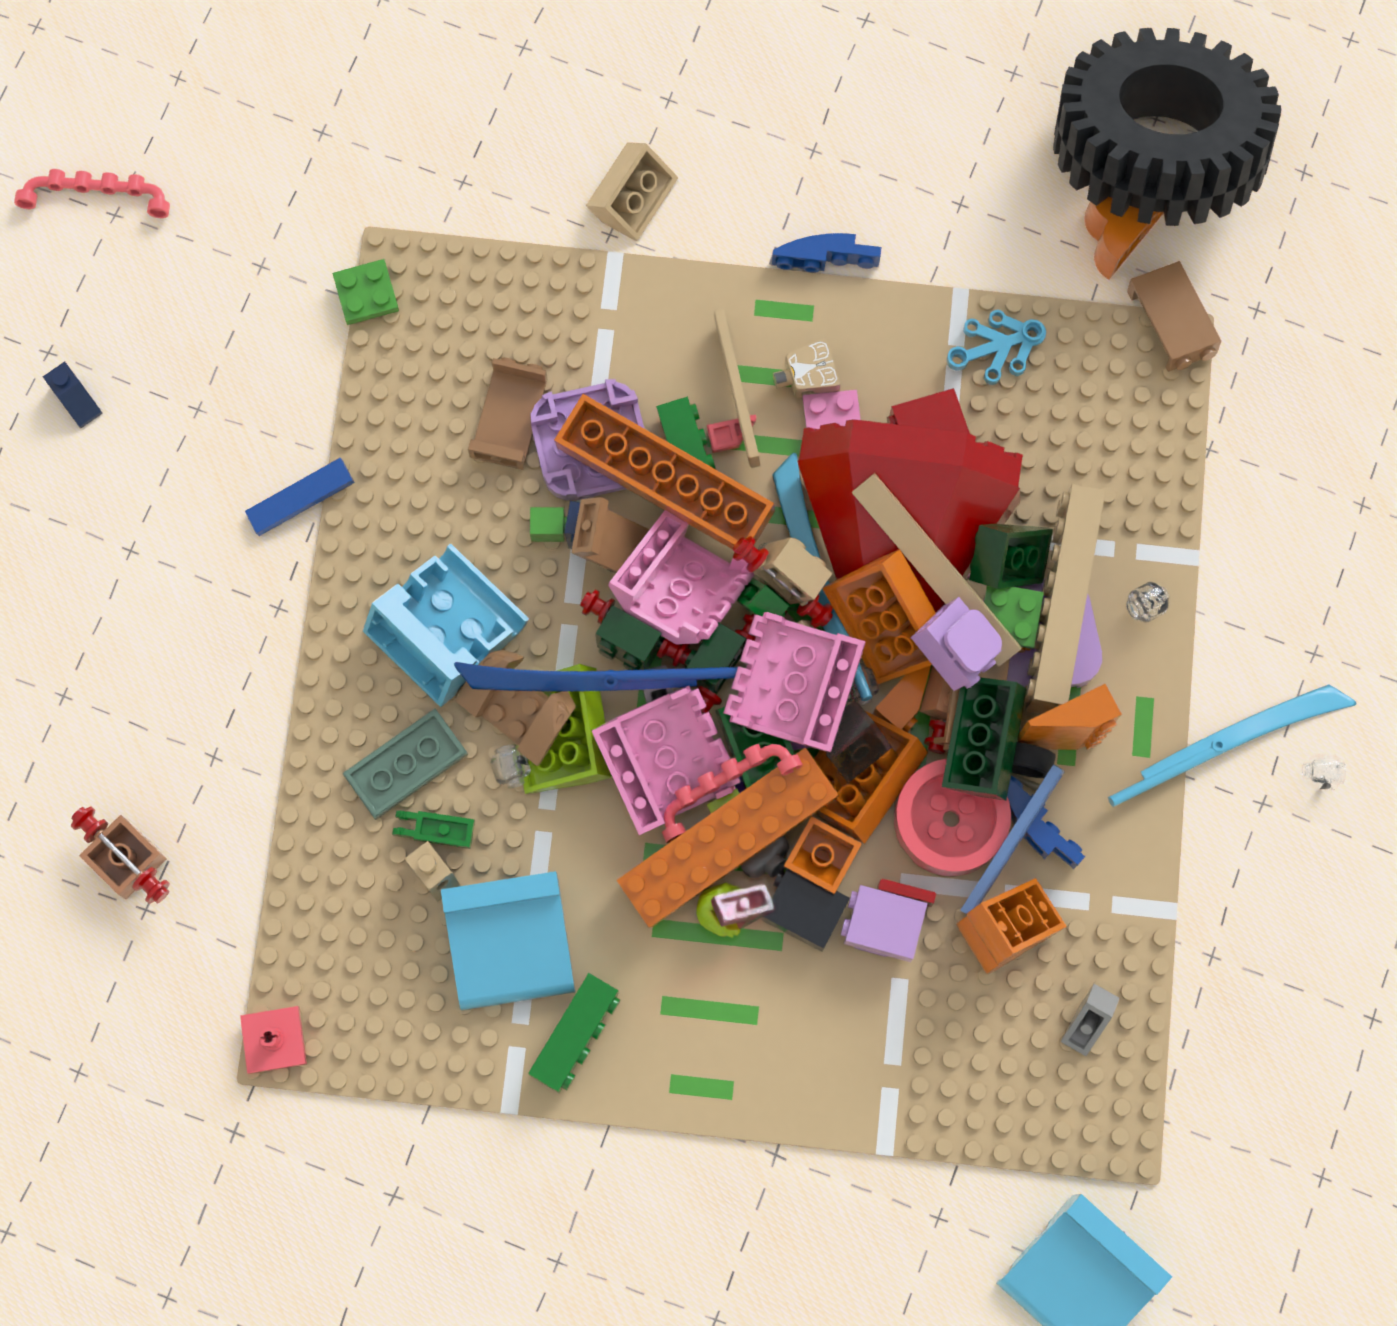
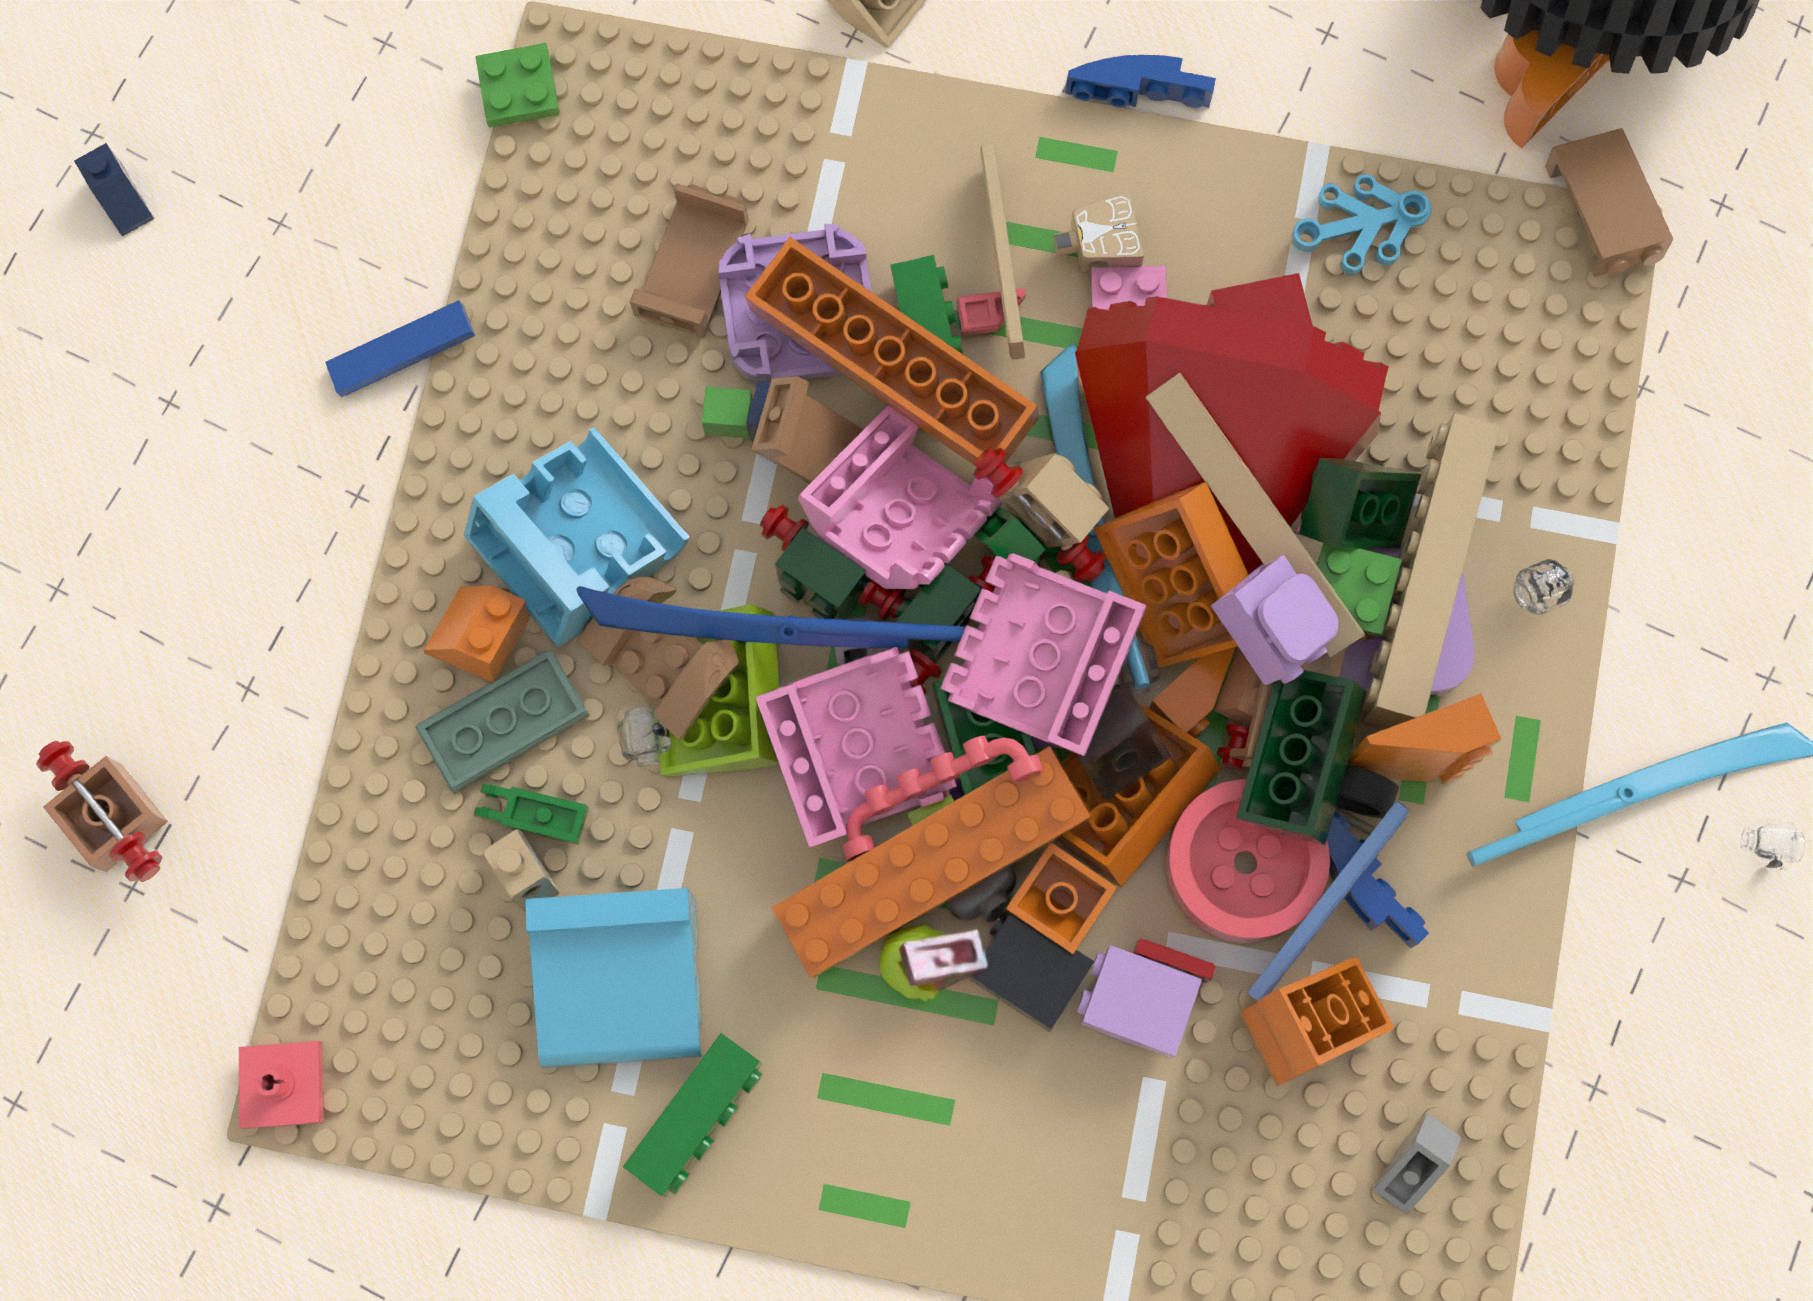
camera: 10 degrees right, 0 degrees up
none -> orange slope [424,585,529,683]

